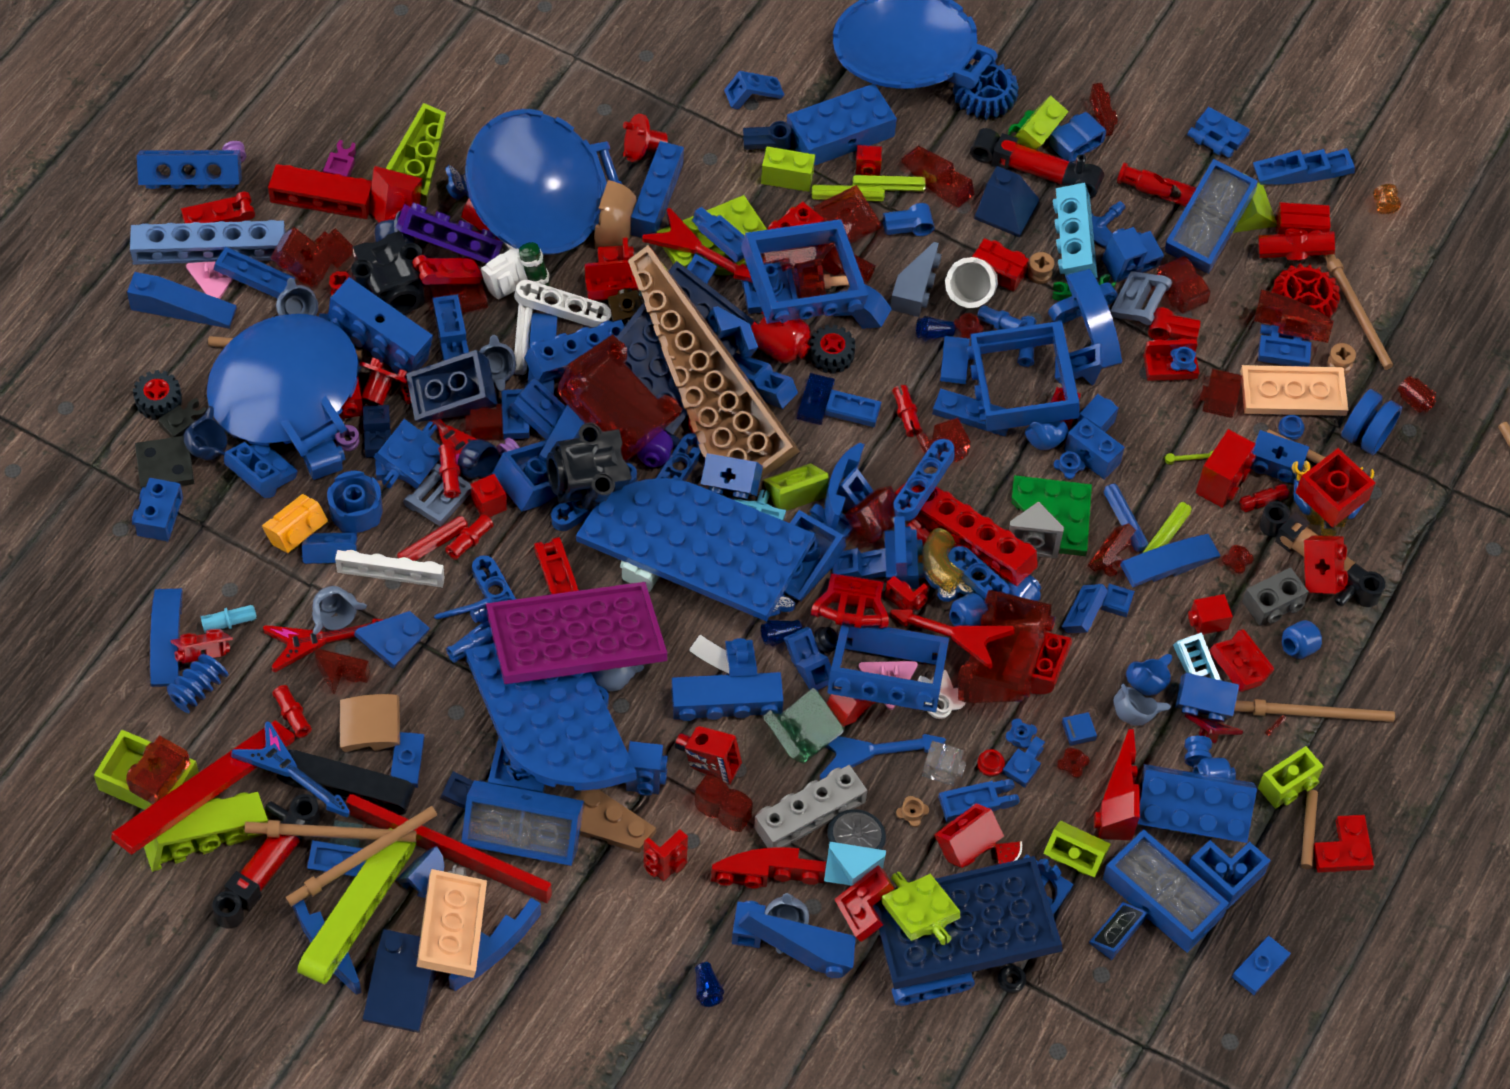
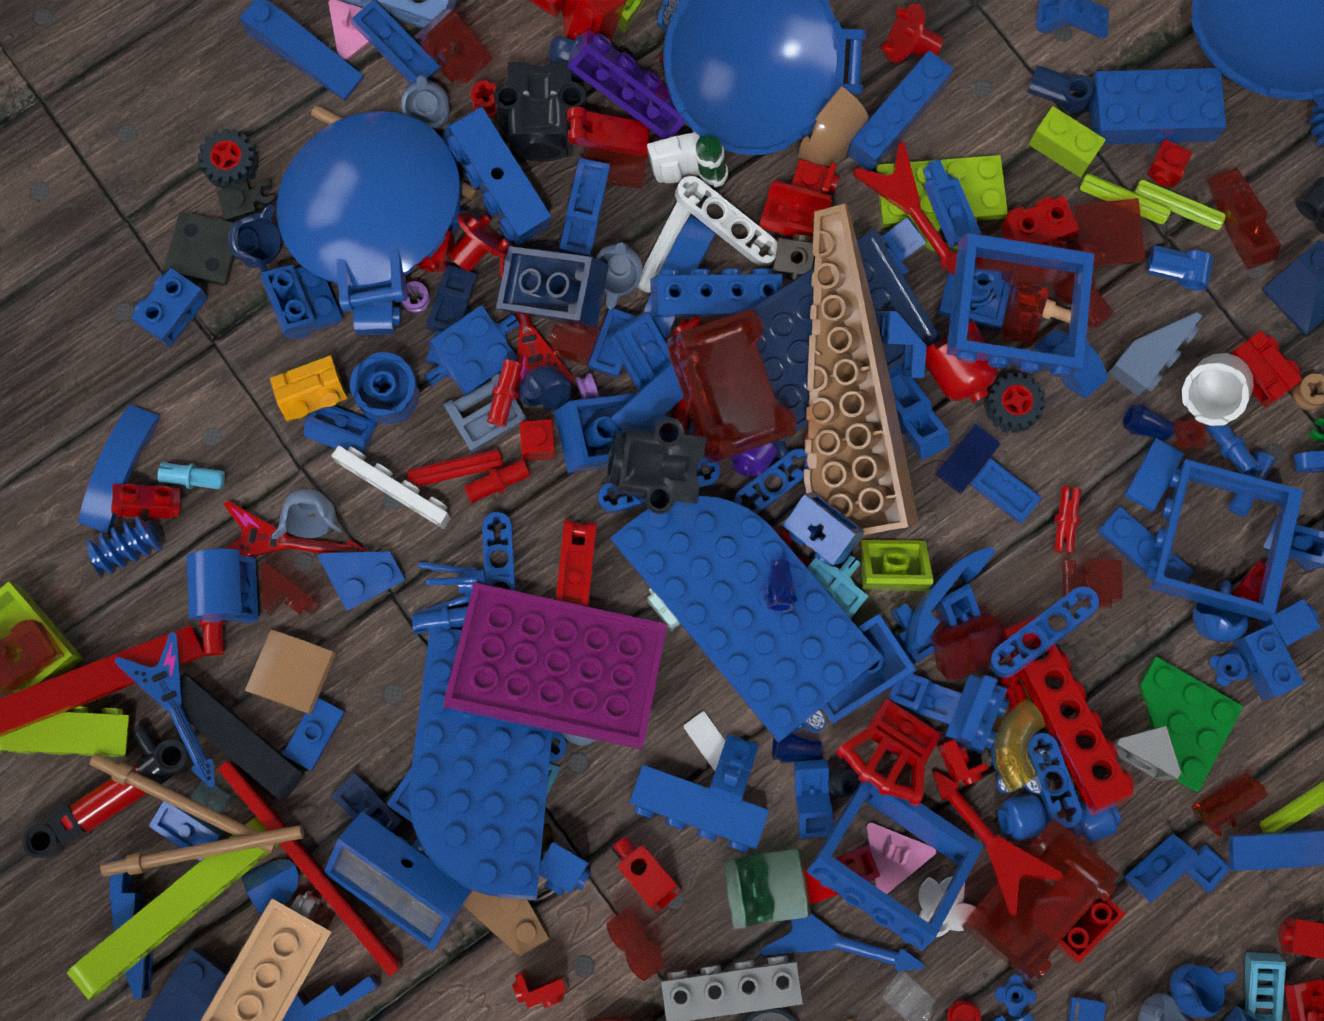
camera: 25 degrees right, 20 degrees up
clear red bracket [313,228,353,268] -> none
blue axle [1104,483,1148,552] -> none
none -> blue brick [187,549,259,624]
none -> clear blue cone [764,560,797,612]

